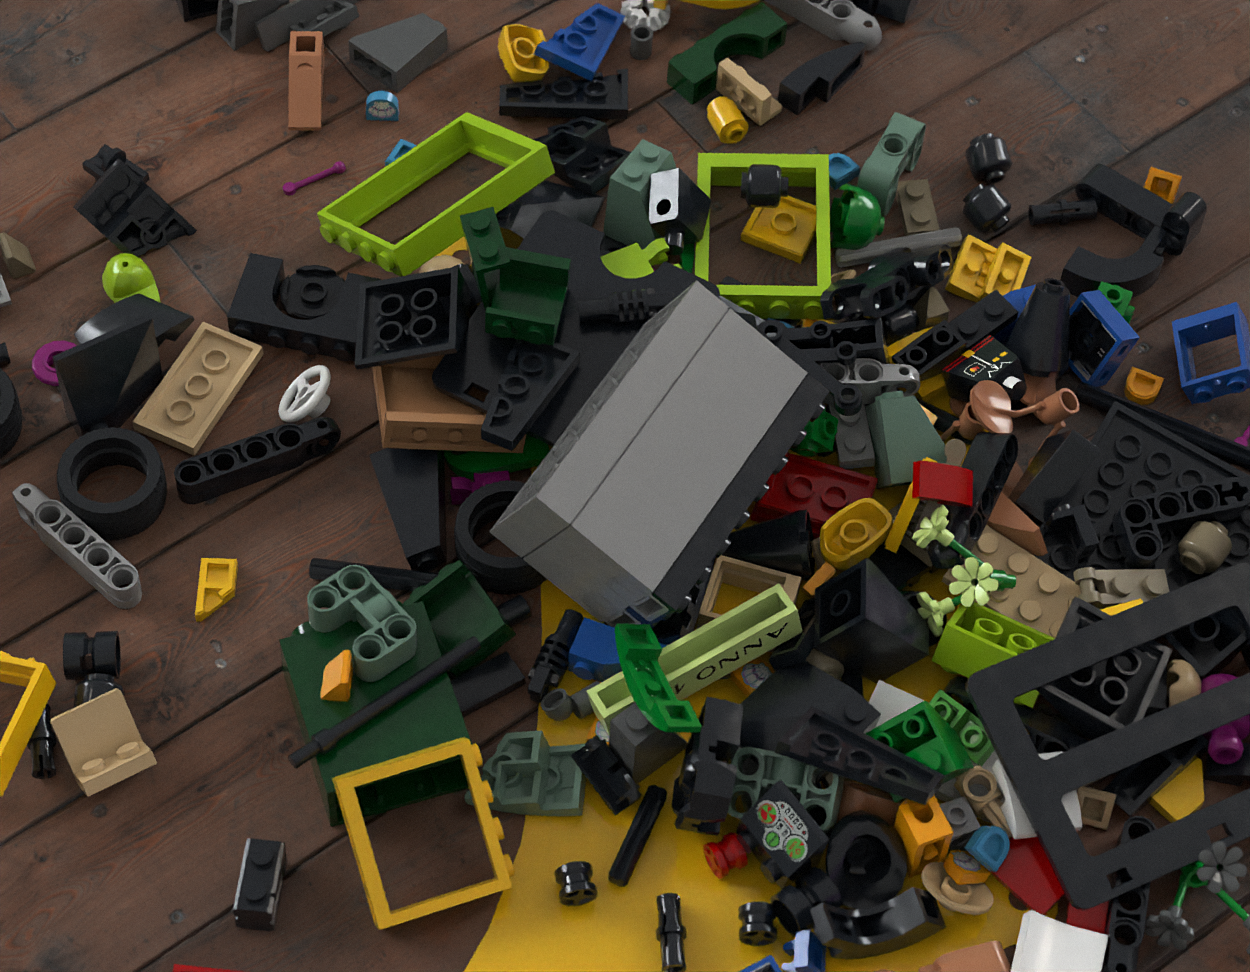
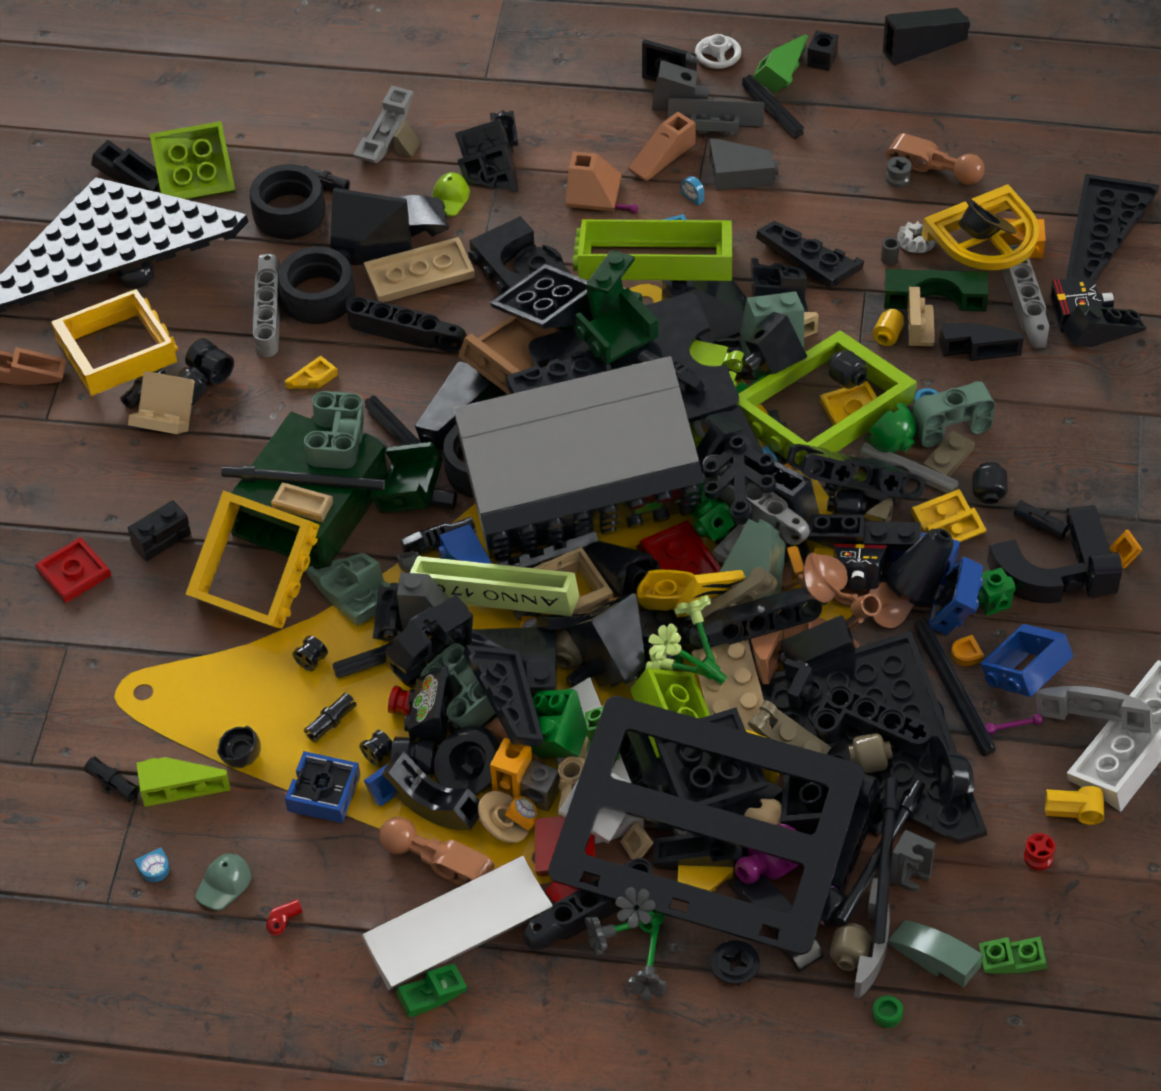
camera: 50 degrees right, 5 degrees down
white piece [279,365,331,423] -> none
light orange slope [320,650,353,702] -> none
black tile [450,651,526,718] -> none
yellow piece [498,24,549,83] -> none
blue wing [534,3,625,81] -> none
green slope [614,623,702,732] -> none
red slope [912,460,973,507] -> none
dark azure tile [964,825,1010,872] -> none
black head [965,133,1012,184] -> none
none -> tan tile [271,482,333,522]
none -> nougat slope [565,151,622,212]

